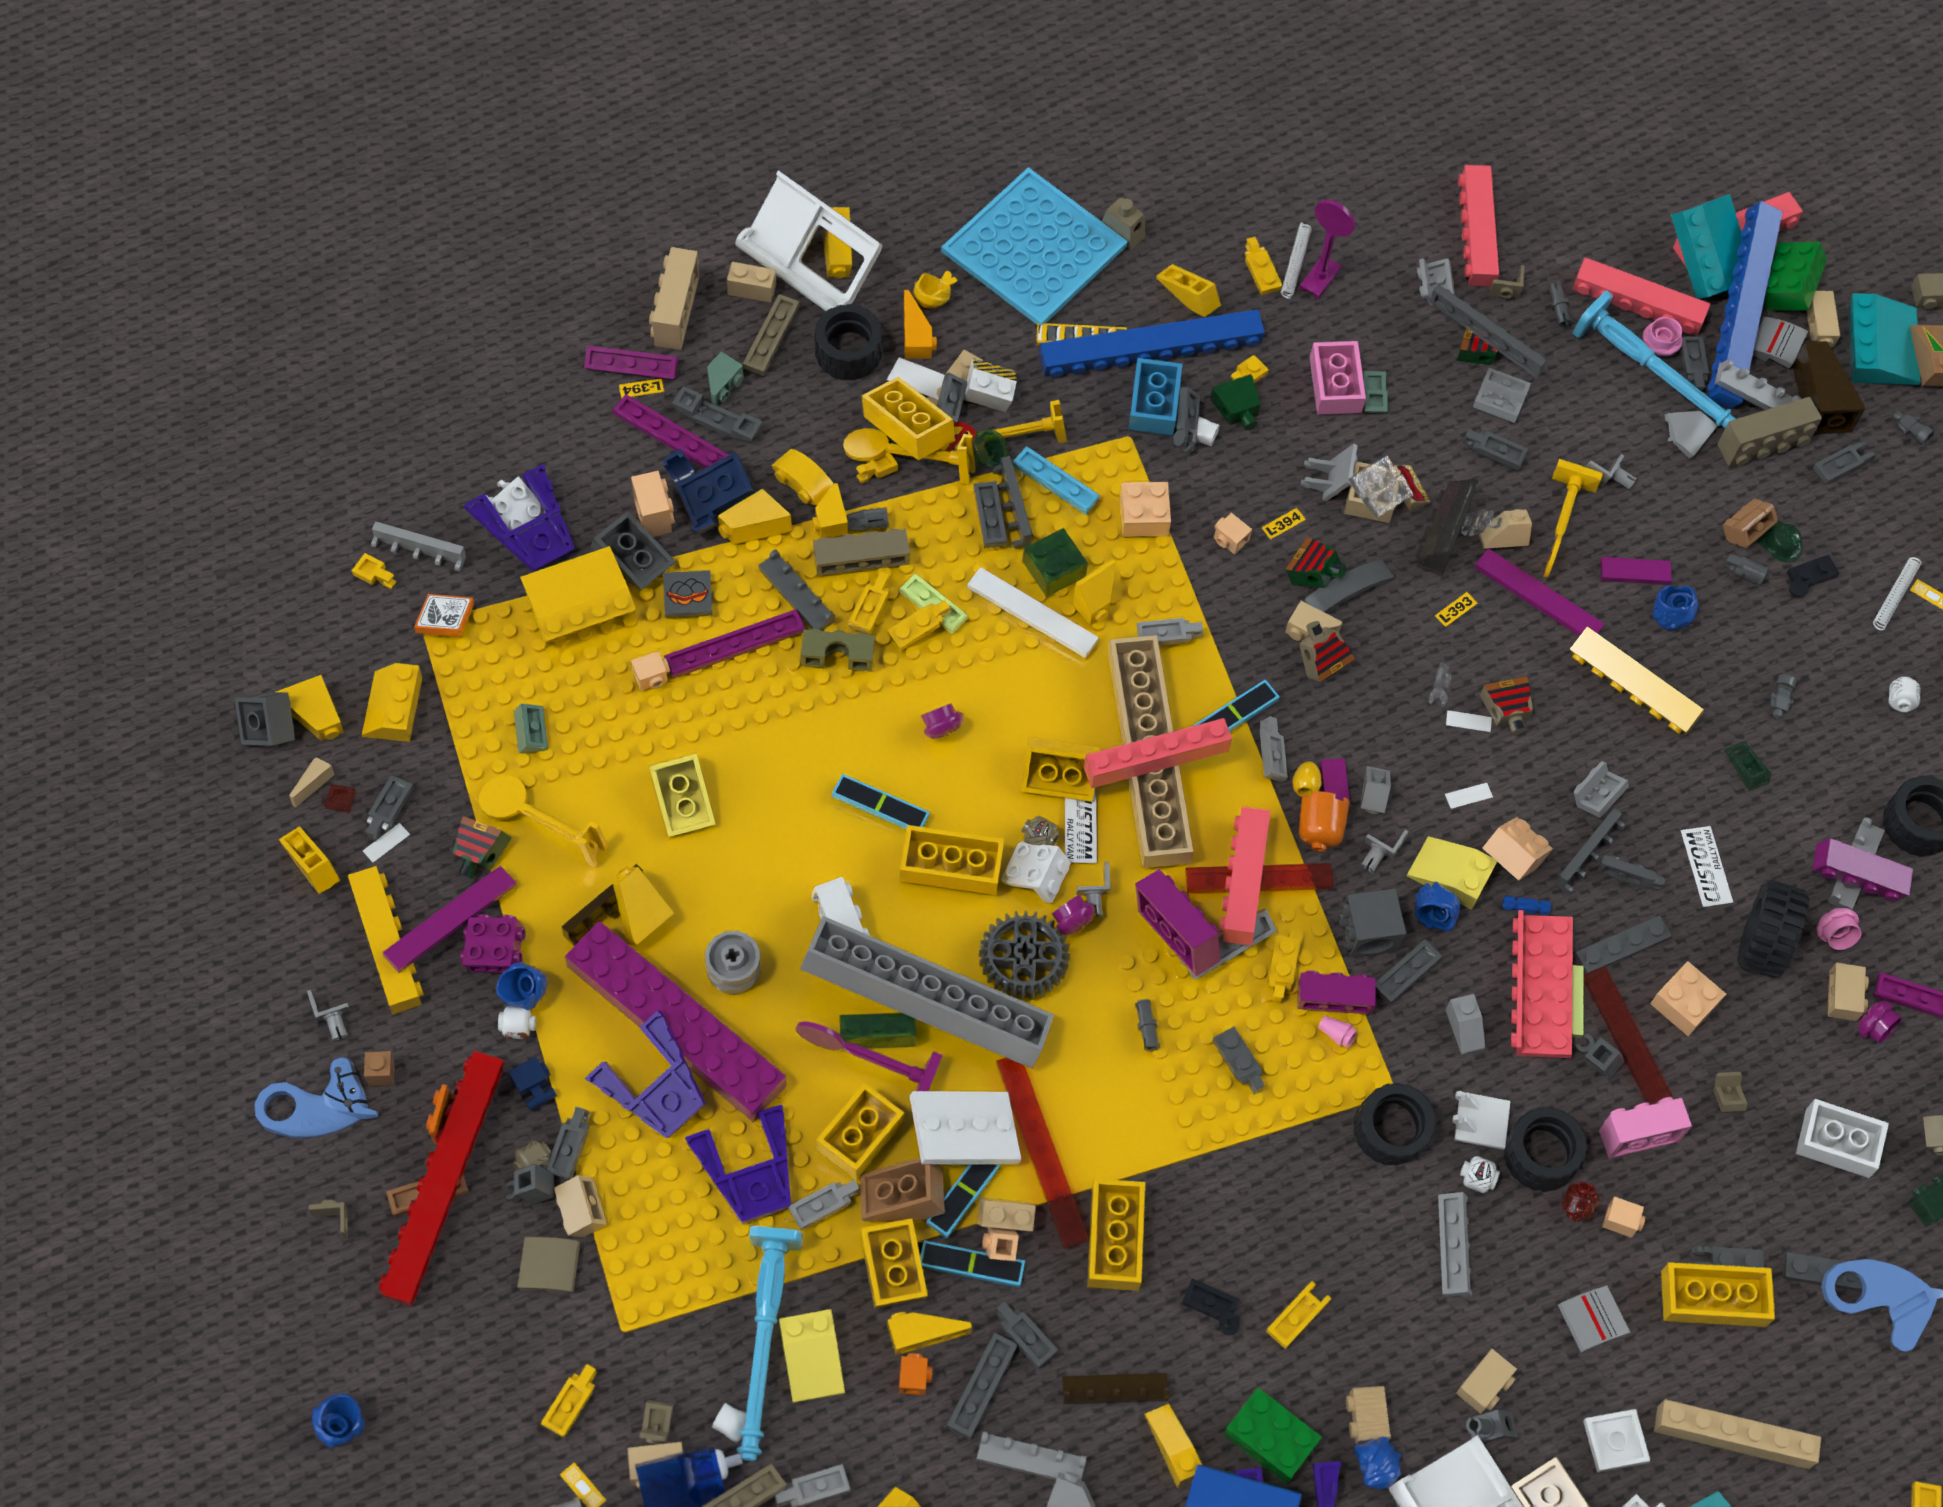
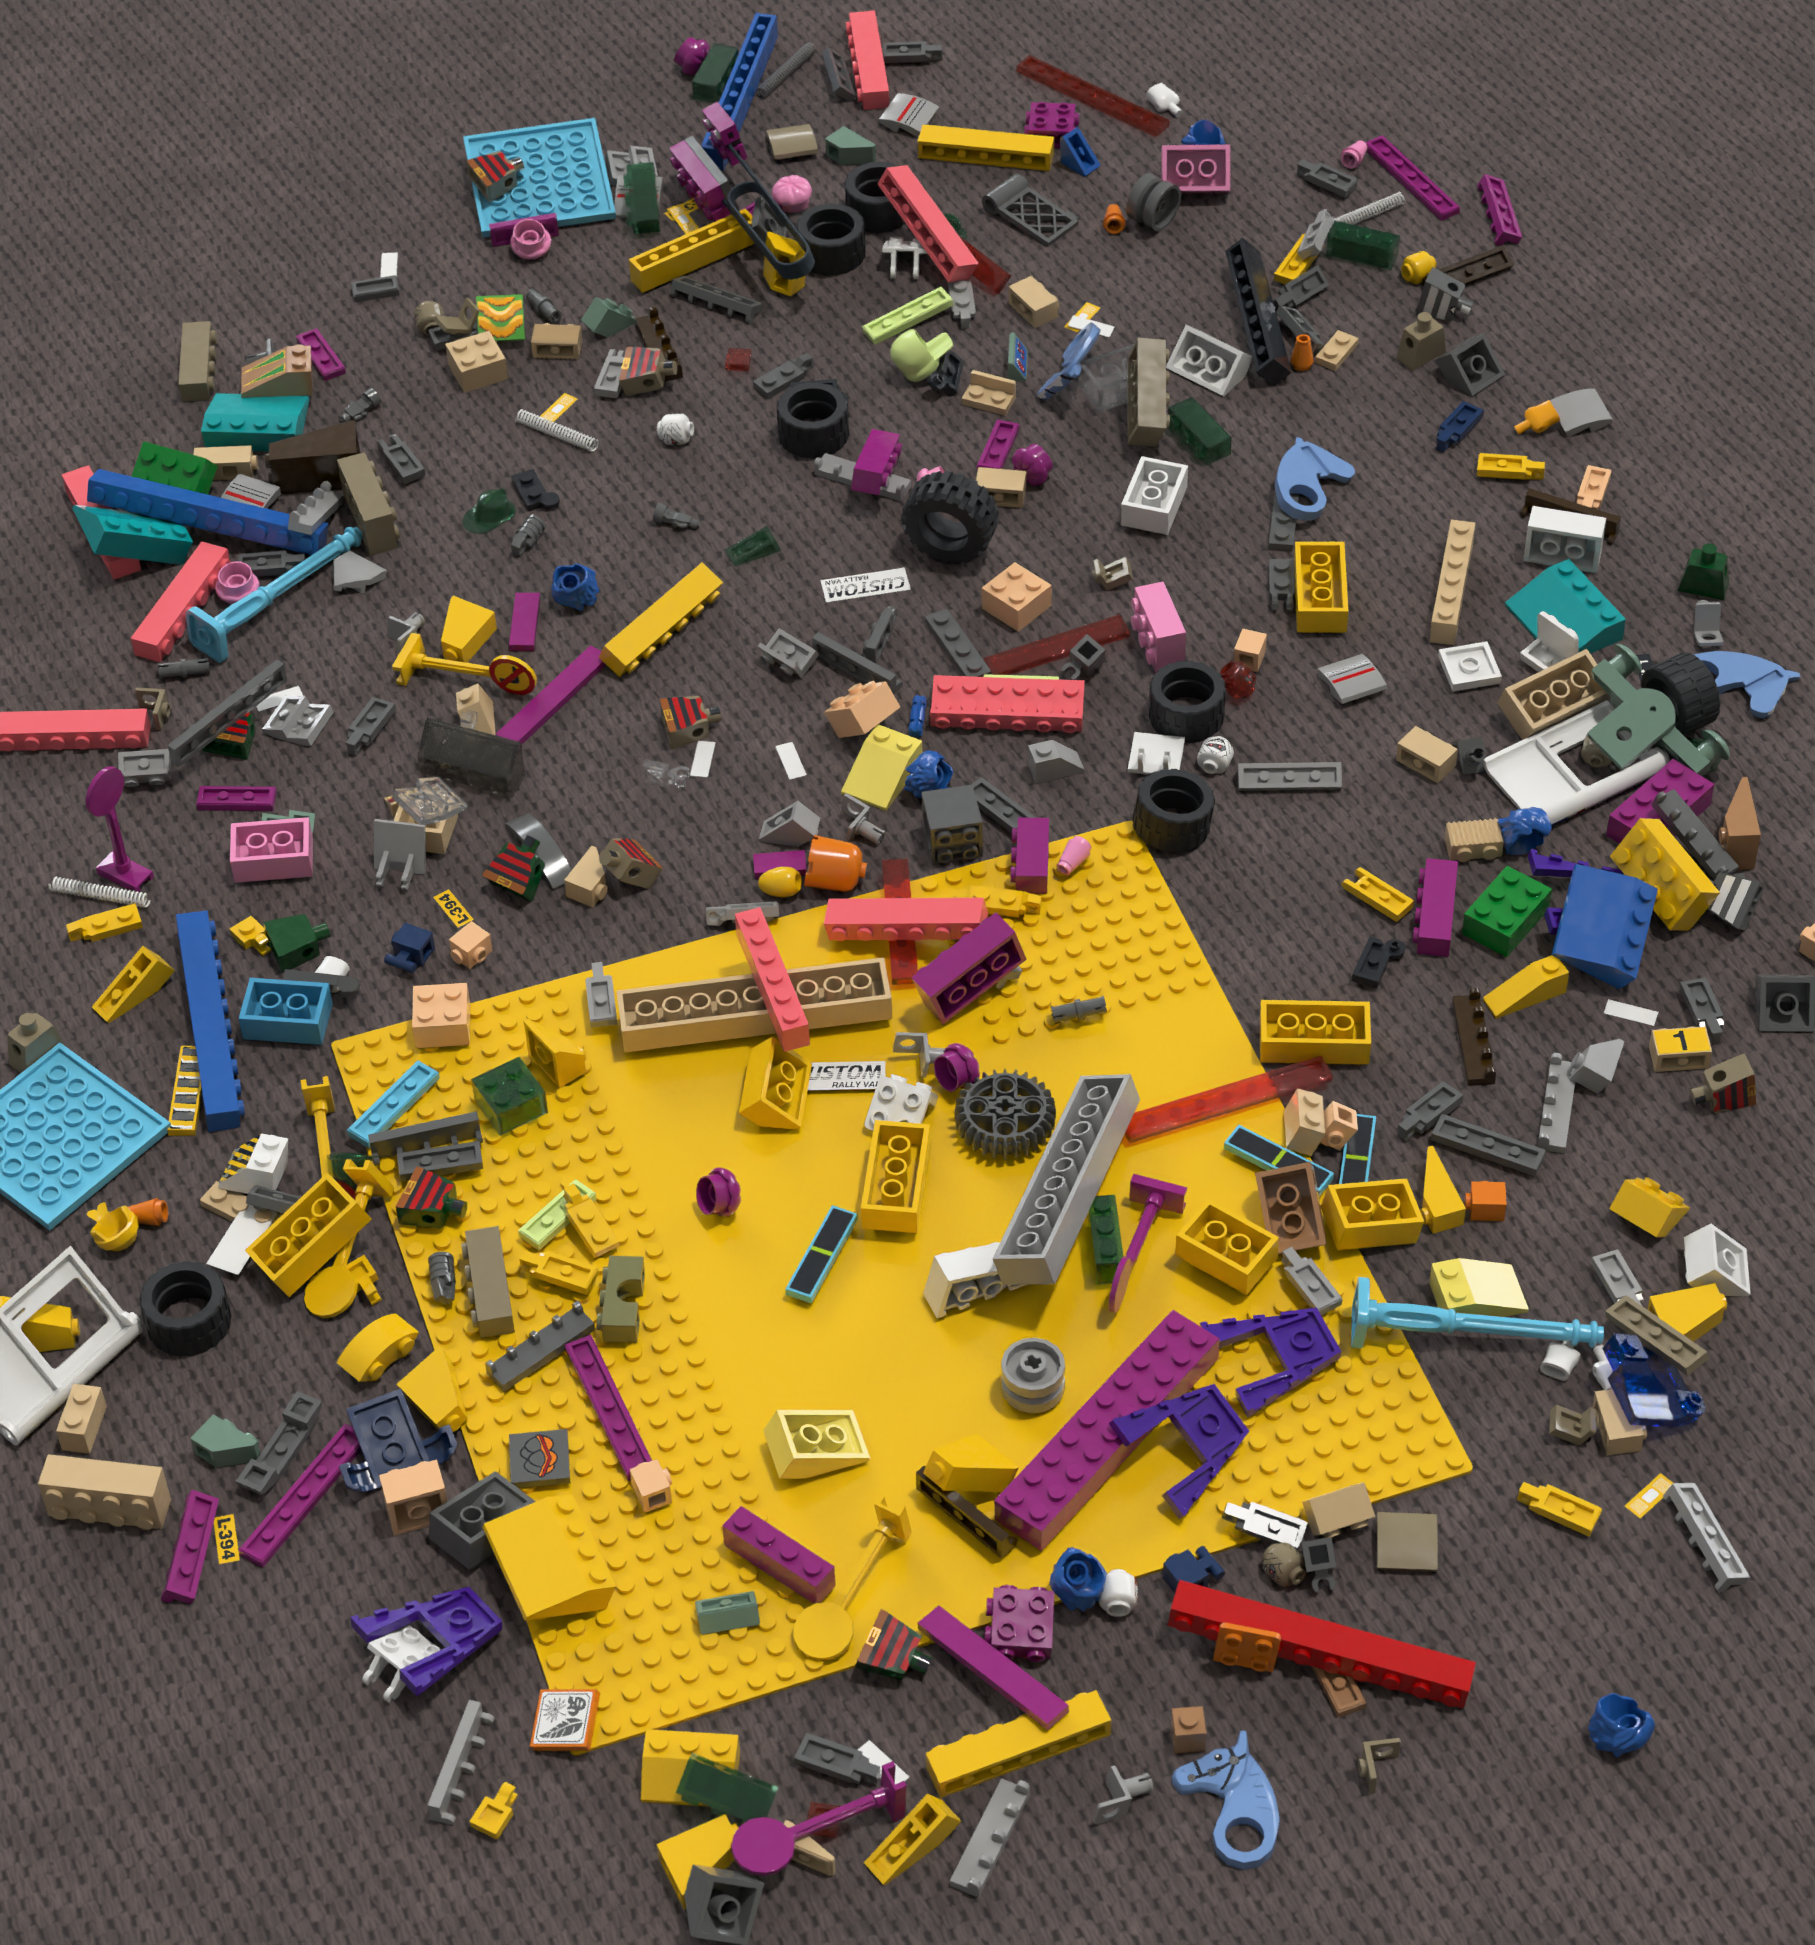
camera: 85 degrees left, 15 degrees down
dark tan plate [743,294,799,376] -> none
yellow slope [812,483,848,538] -> none
light orange slope [904,290,937,359] -> none
white plate [910,1091,1021,1164] -> none
white tile [967,567,1099,658] -> none
dark tan head [1022,816,1059,846] -> none
black tile [1193,680,1280,732] -> none
dark grey hinge [1212,1027,1265,1095] -> none
yellow sticker [1435,592,1478,627] -> none
medium nougat brick [1723,498,1778,548] -> none
none -> orange cone [128,1198,168,1226]
none -> magenta tile [196,786,277,811]
none -> white sticker [256,686,303,711]
none -> dark blue brick [384,923,435,973]
none -> torso [395,1166,468,1229]
none -> yellow slope [441,596,497,663]
none -> clear green brick [676,1753,779,1824]
none -> magenta brick [722,1506,836,1604]
none -> magenta piece [731,1761,907,1876]
none -> light grey hinge [950,1778,1030,1897]
none -> magenta brick [1413,858,1458,957]

